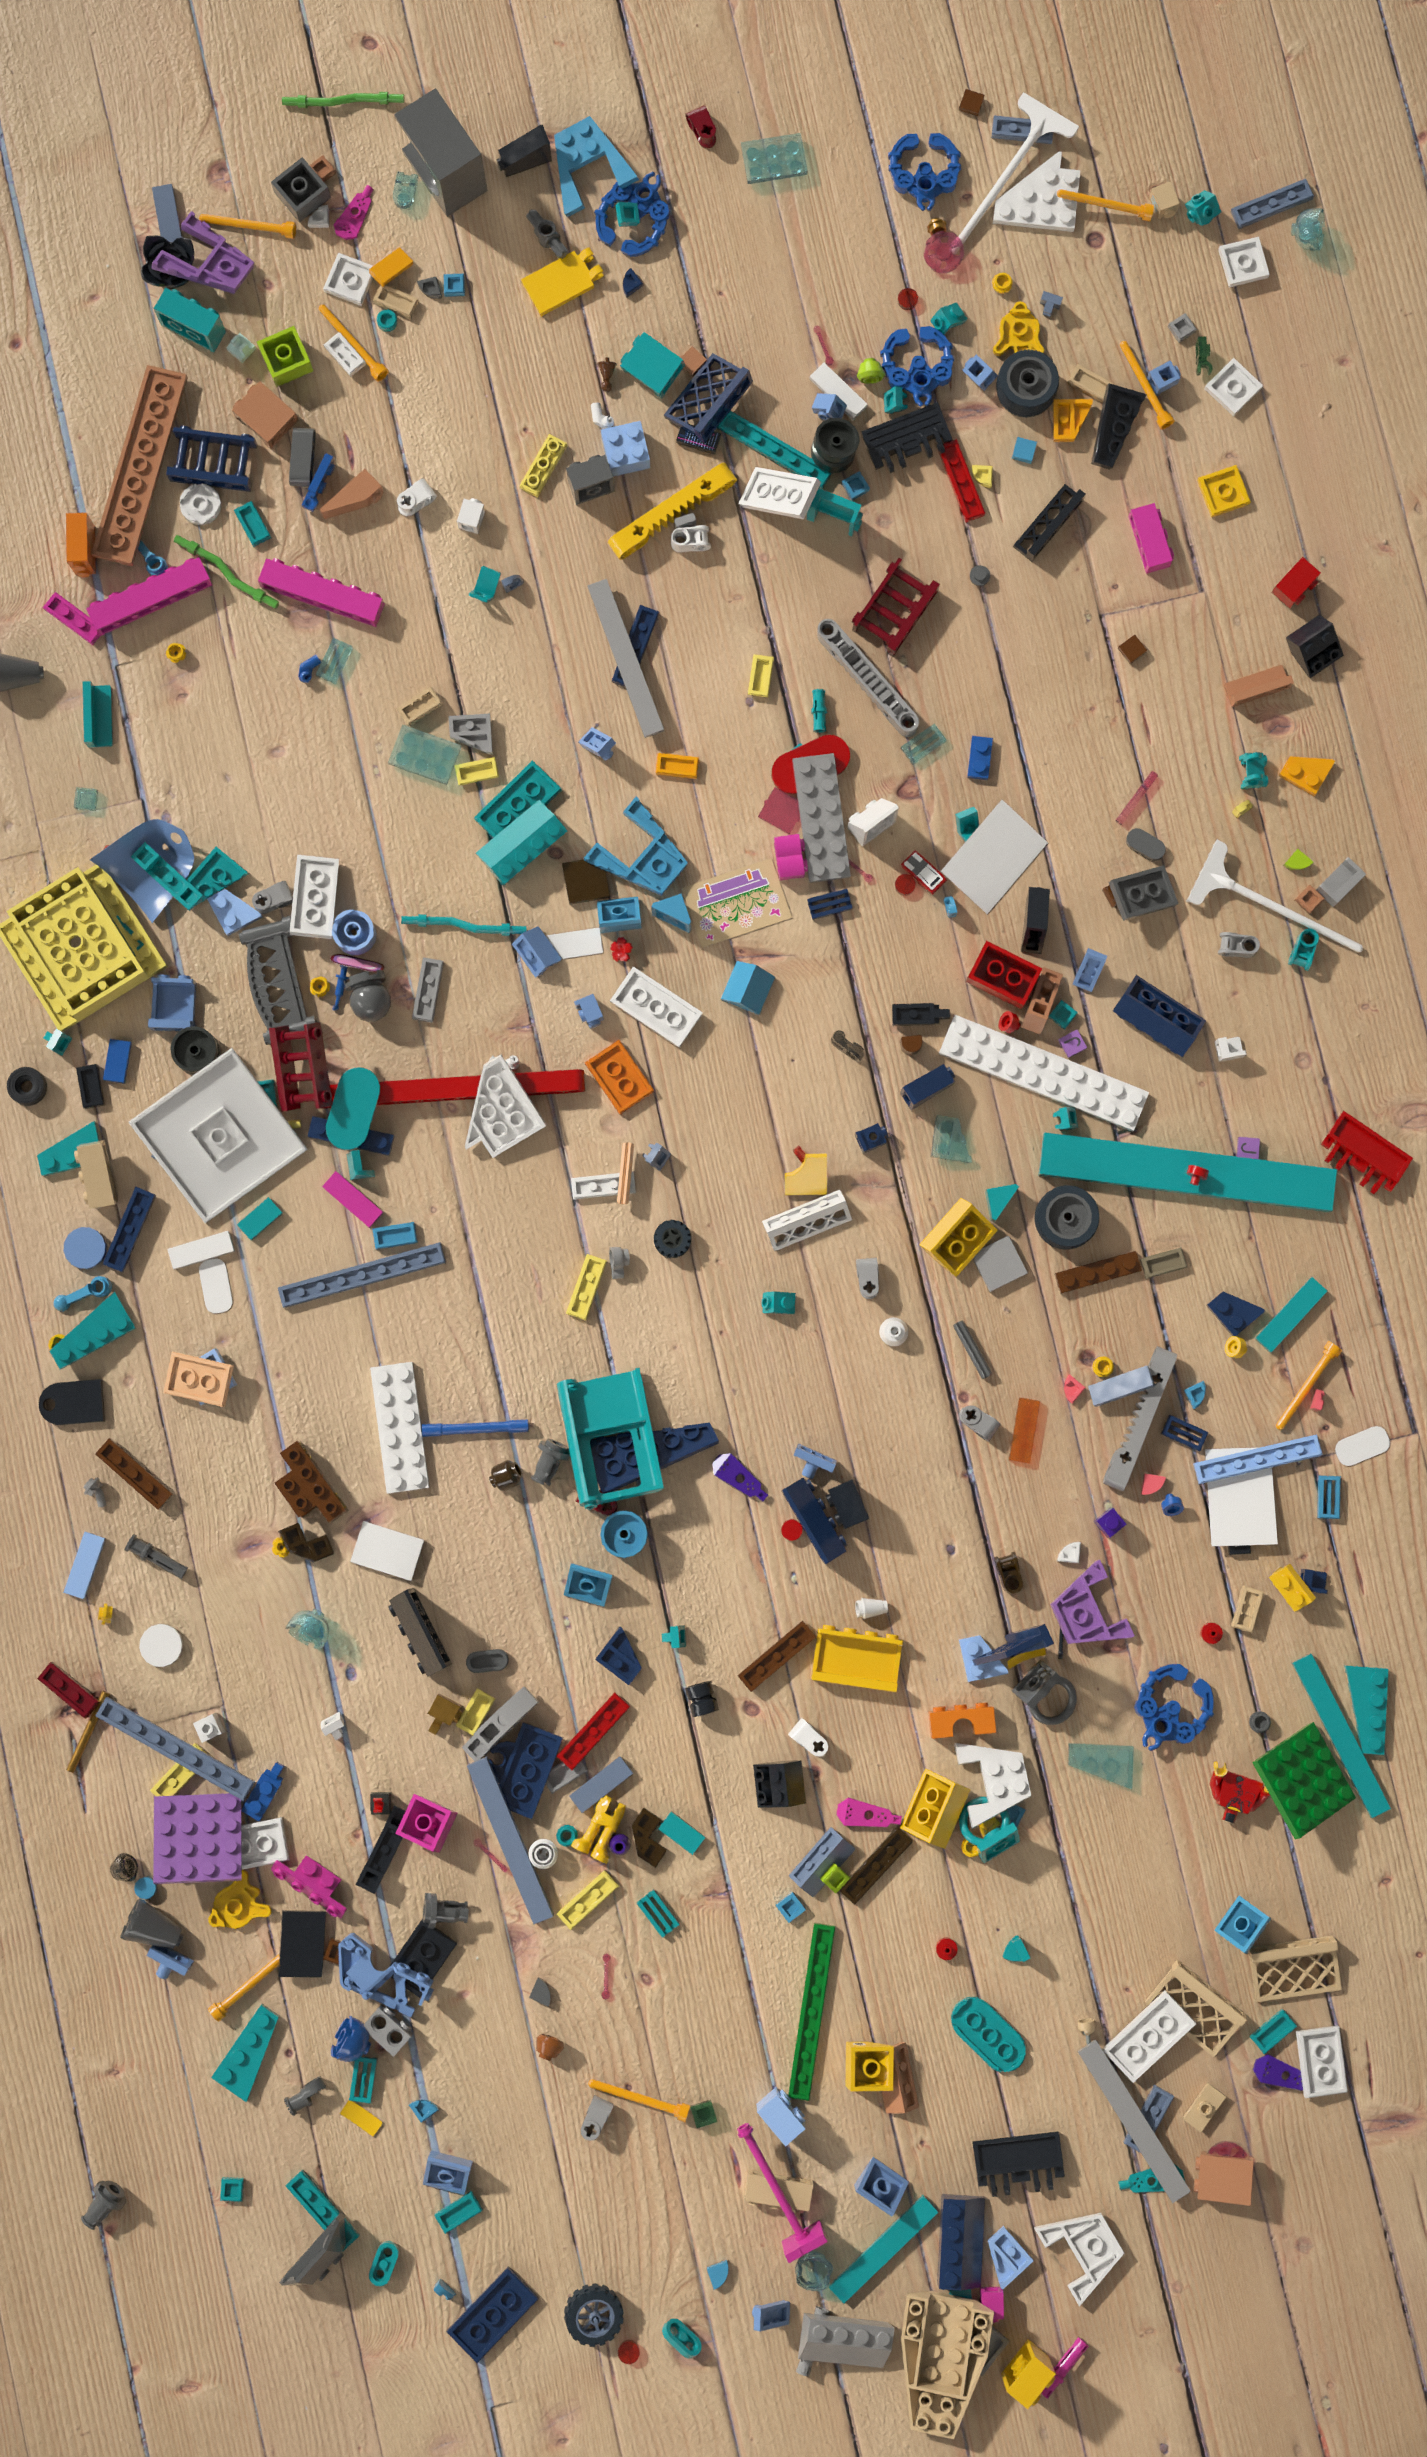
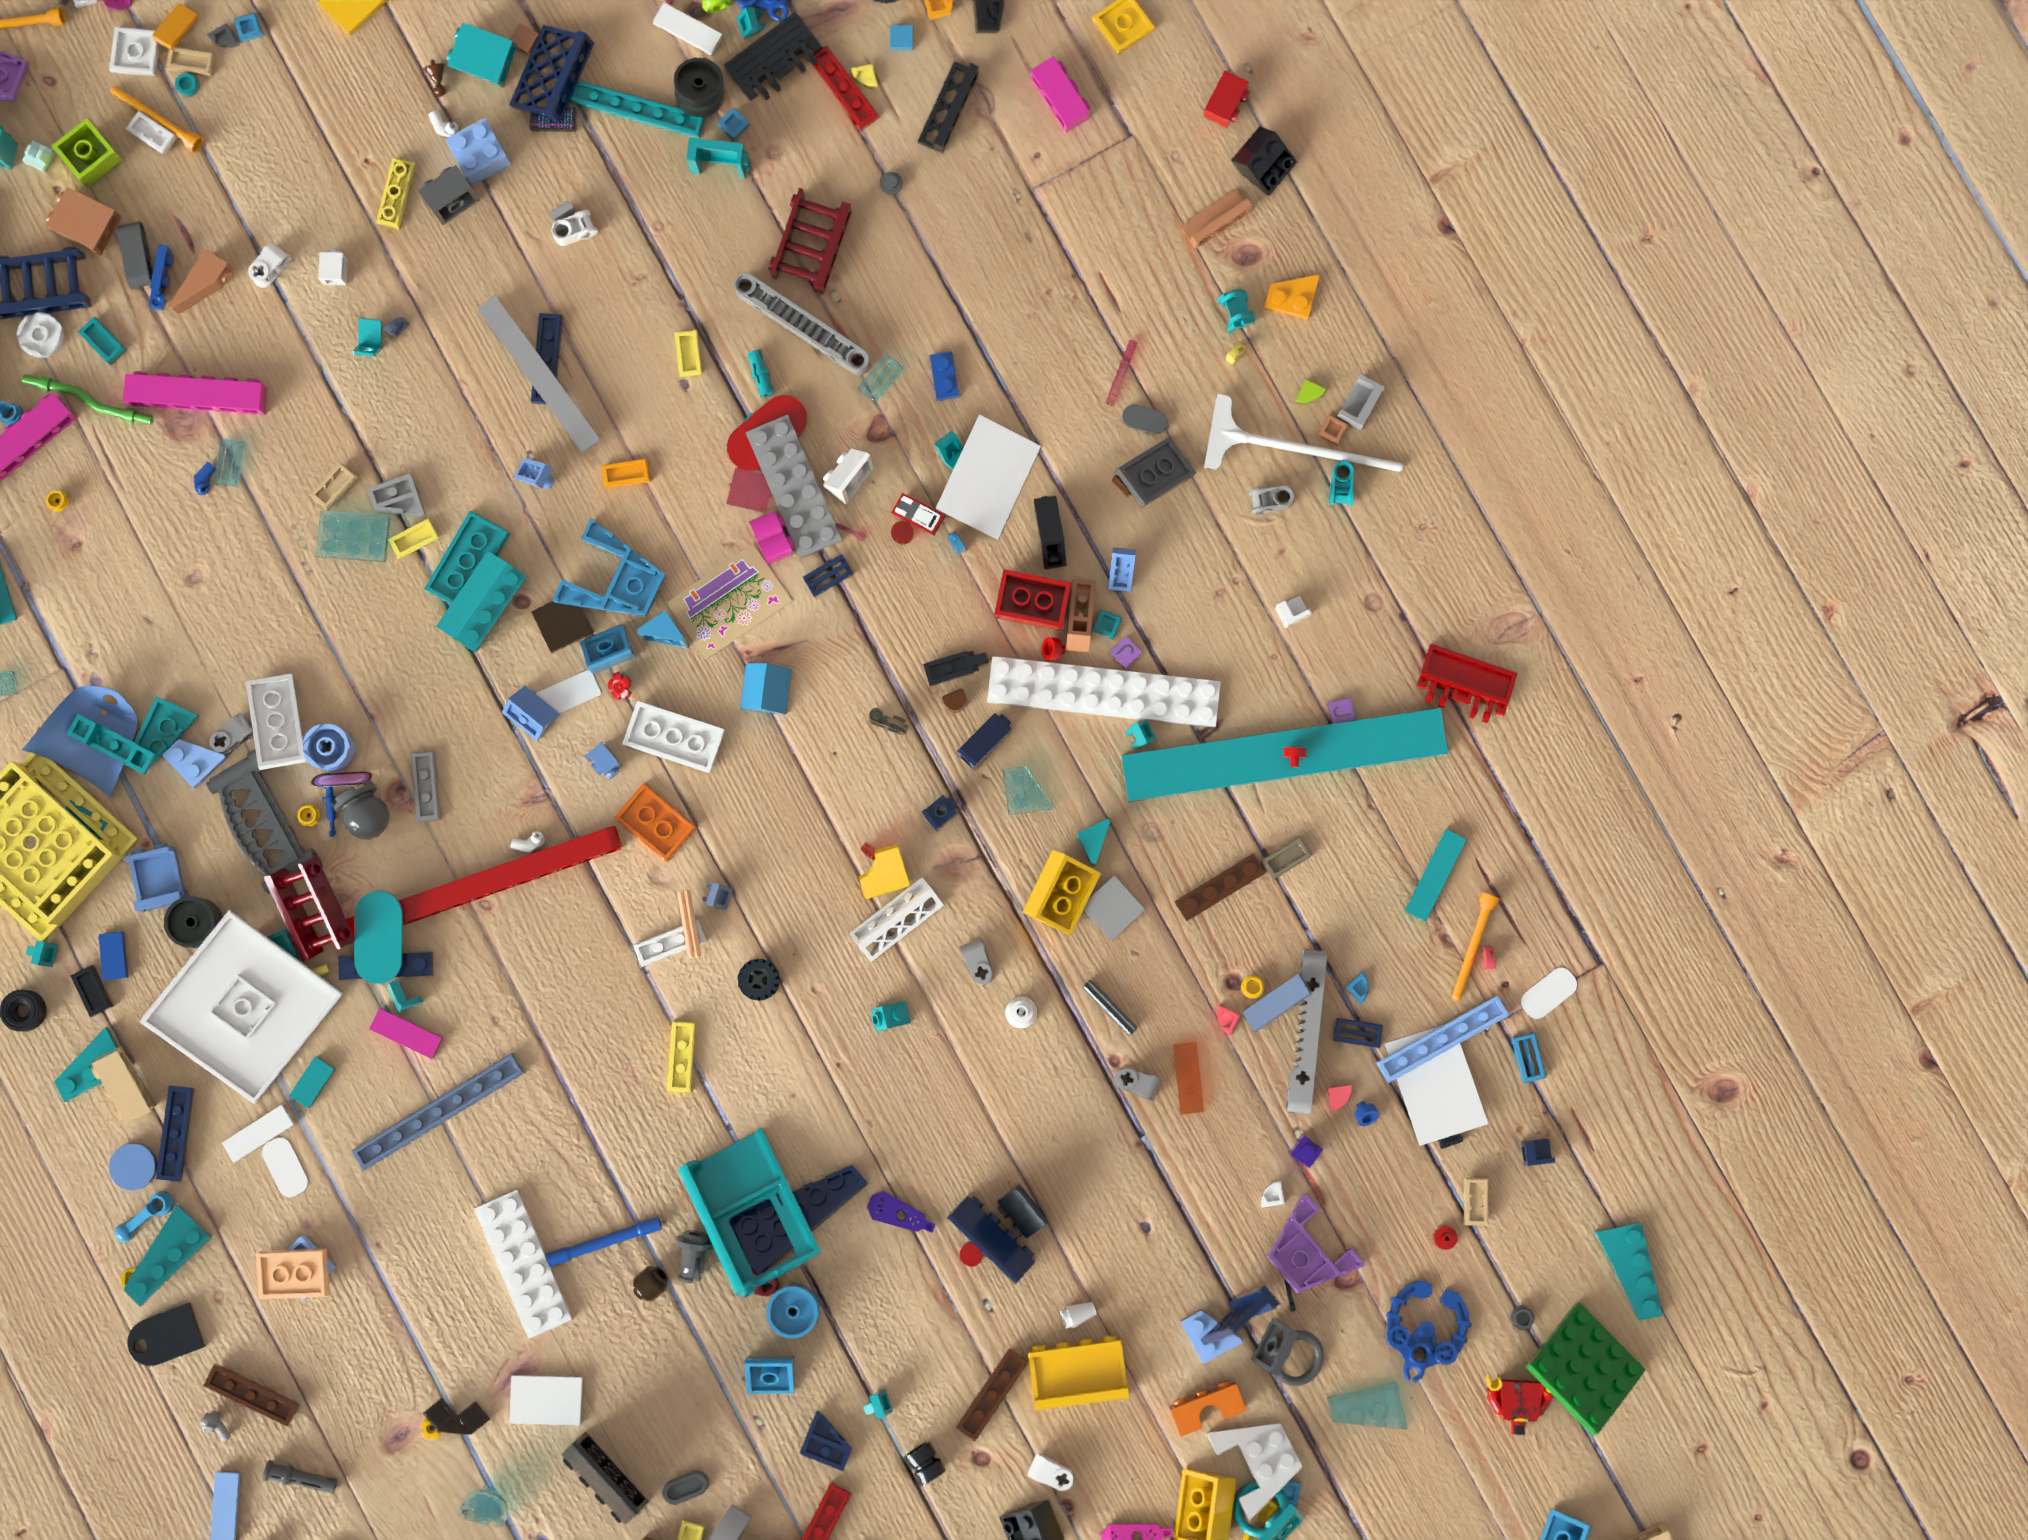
camera: 15 degrees left, 0 degrees up
reddish brown piece [275,1441,349,1523] -> none
dark azure tile [372,1222,418,1250] -> none
teal bar [401,914,527,936] -> none
white wing [465,1054,546,1158] -> none
yellow gear [607,462,737,560] -> none
light grey piece [609,1247,630,1279] -> none
white plate [738,467,821,519] -> none
medium blue tile [794,1443,837,1479] -> none
medium blue brick [812,393,847,420] -> none
dark brown piece [994,1552,1023,1594] -> none
yellow sticker [1007,1648,1046,1669] -> none
wheel [1035,1185,1099,1250] -> none
dark blue slope [1113,975,1206,1057] -> none
reddish brown tile [1118,634,1147,664] -> none
dark blue wing [1206,1291,1265,1336] -> none
yellow tile [1225,1336,1247,1359] -> none
yellow bracket [1269,1564,1316,1612] -> none
teal tile [1292,1653,1391,1818] -> none

